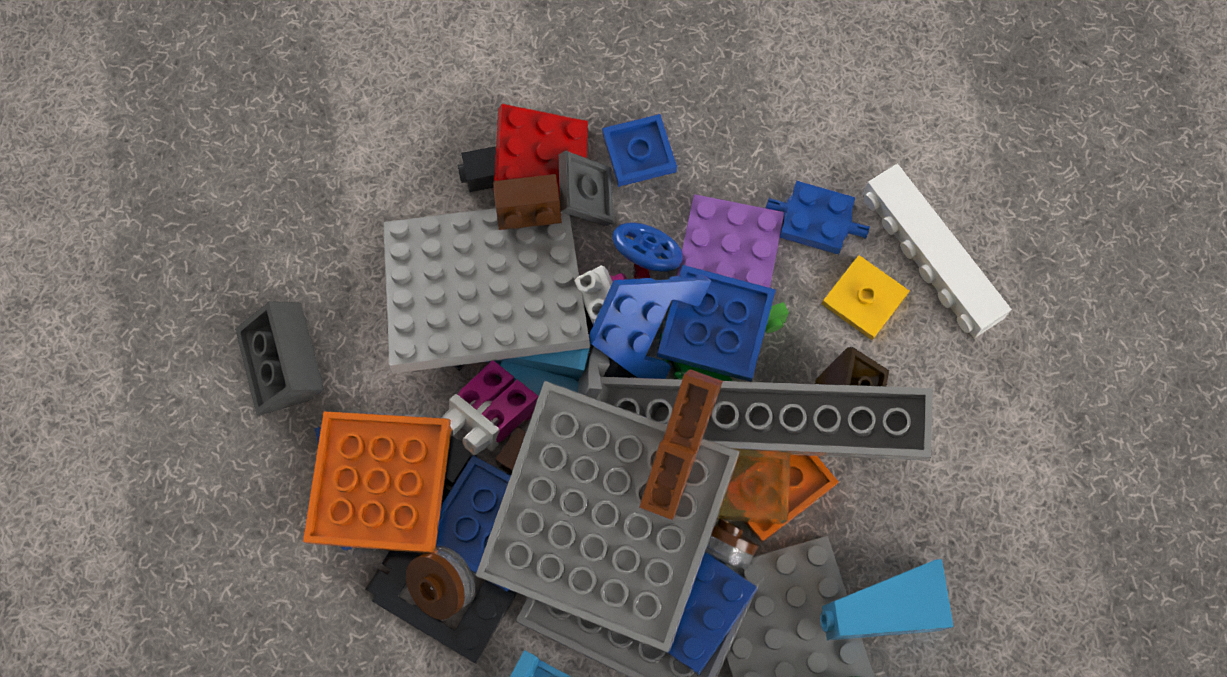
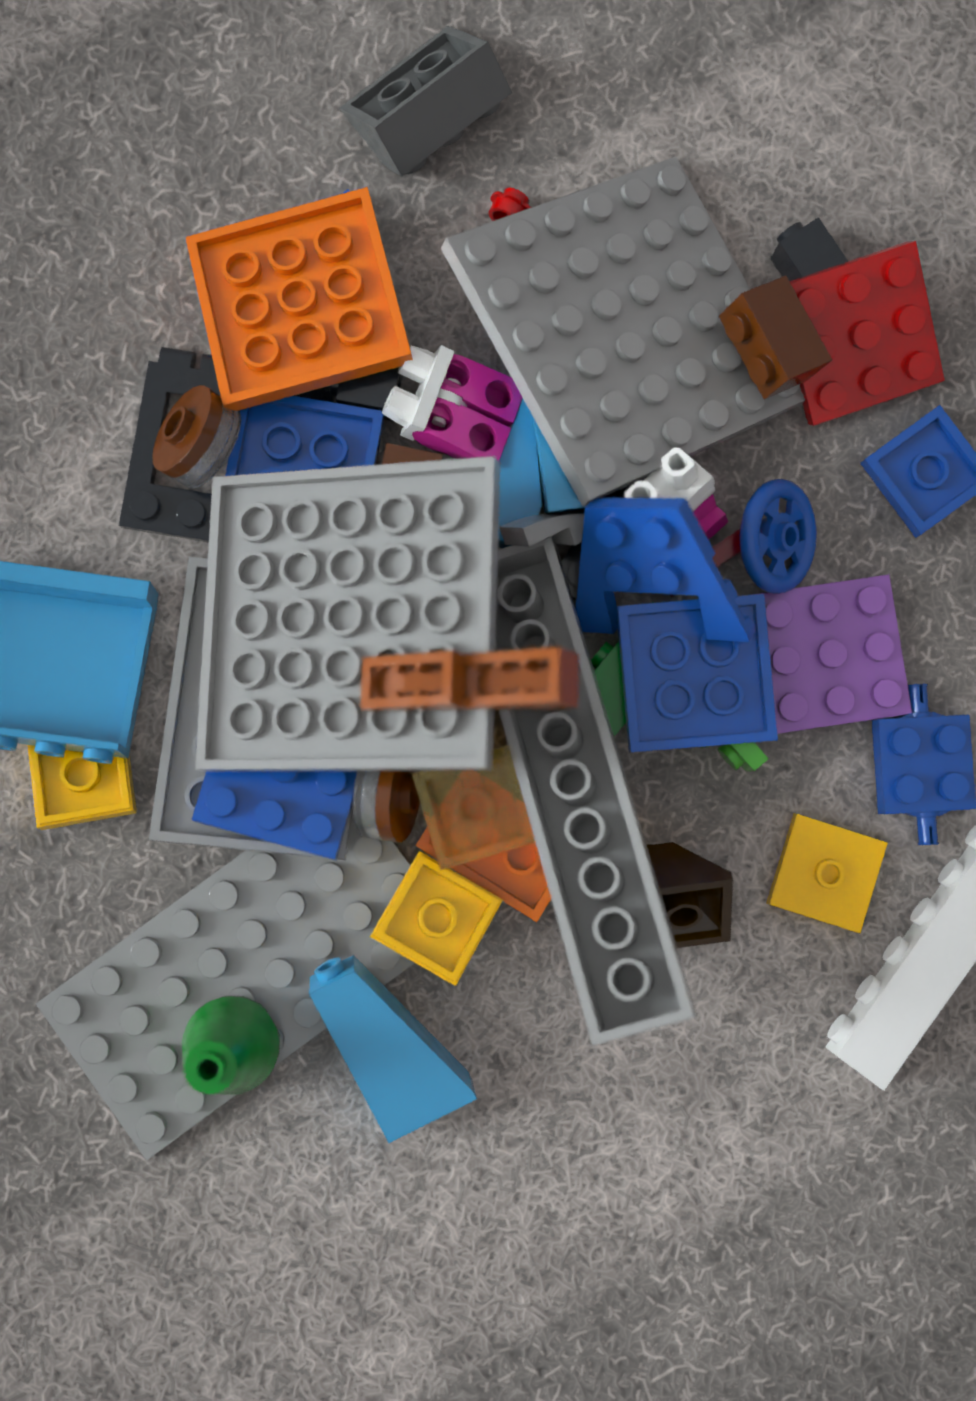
camera: 65 degrees right, 15 degrees up
dark grey tile [559,151,614,226] -> none
none -> yellow plate [370,851,503,986]
none -> red plate [489,188,531,221]

